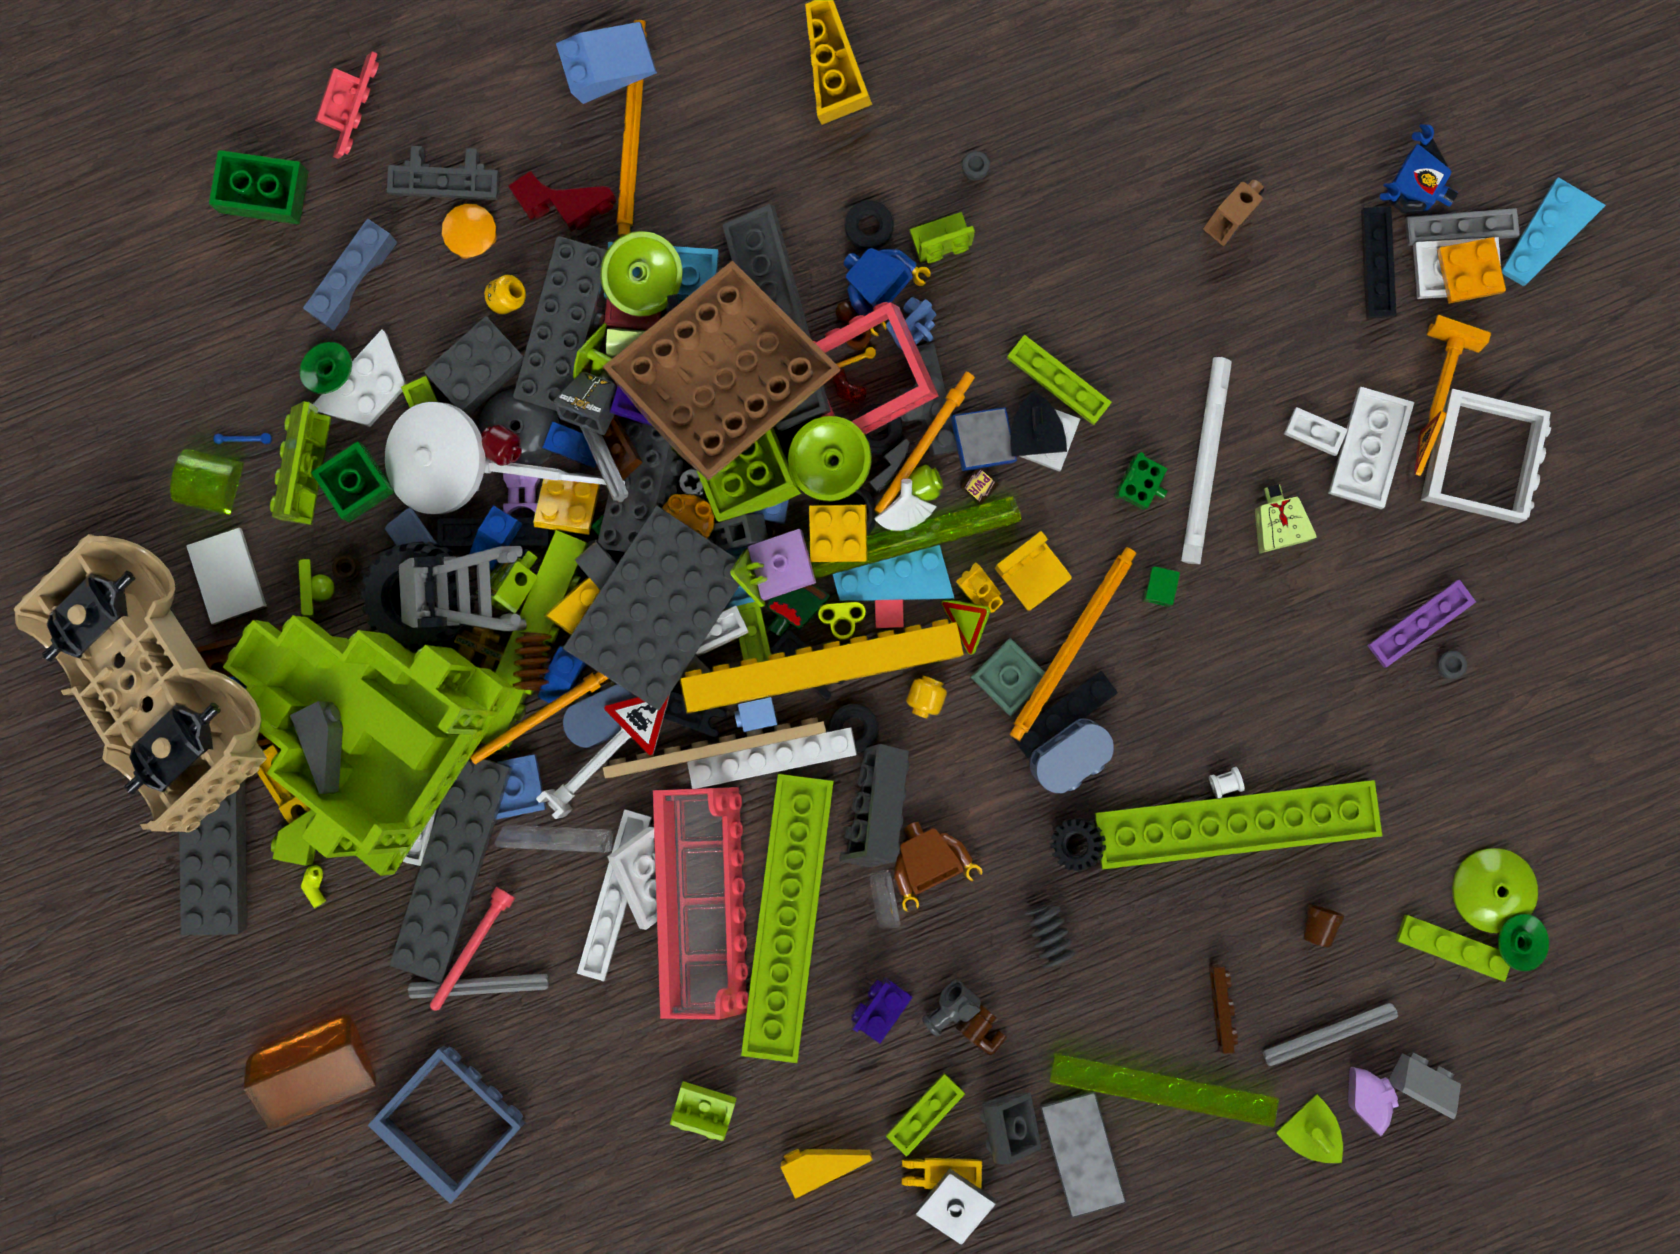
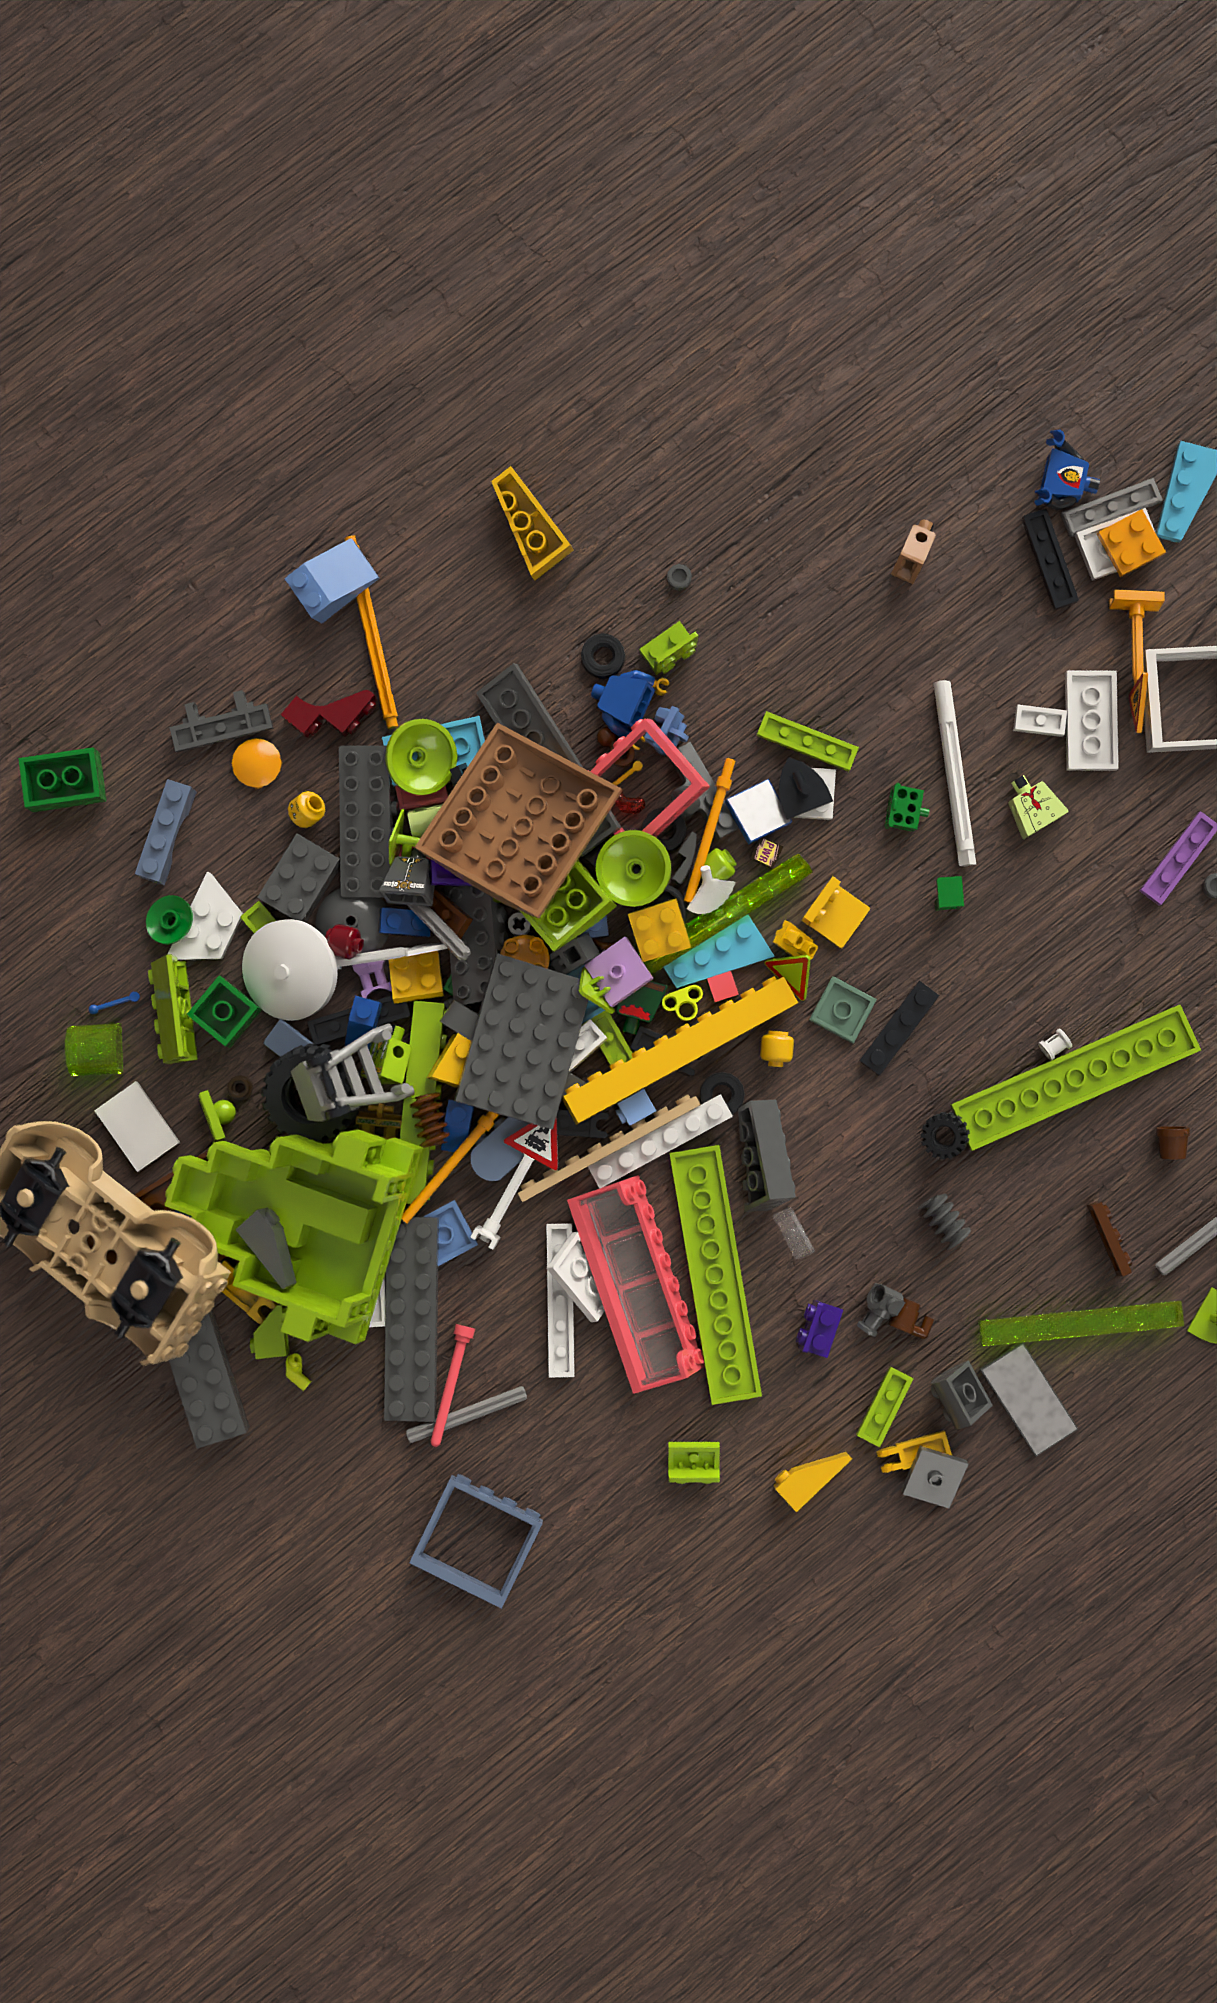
camera: 25 degrees left, 0 degrees up
clear orange windscreen [244,1014,376,1130] -> none
coral bracket [315,51,379,159] -> none
clear slope [495,825,613,853] -> none
dark orange torso [894,822,982,912] -> none
light orange piece [1009,547,1137,741] -> none
sand blue brick [1030,718,1114,793] -> none

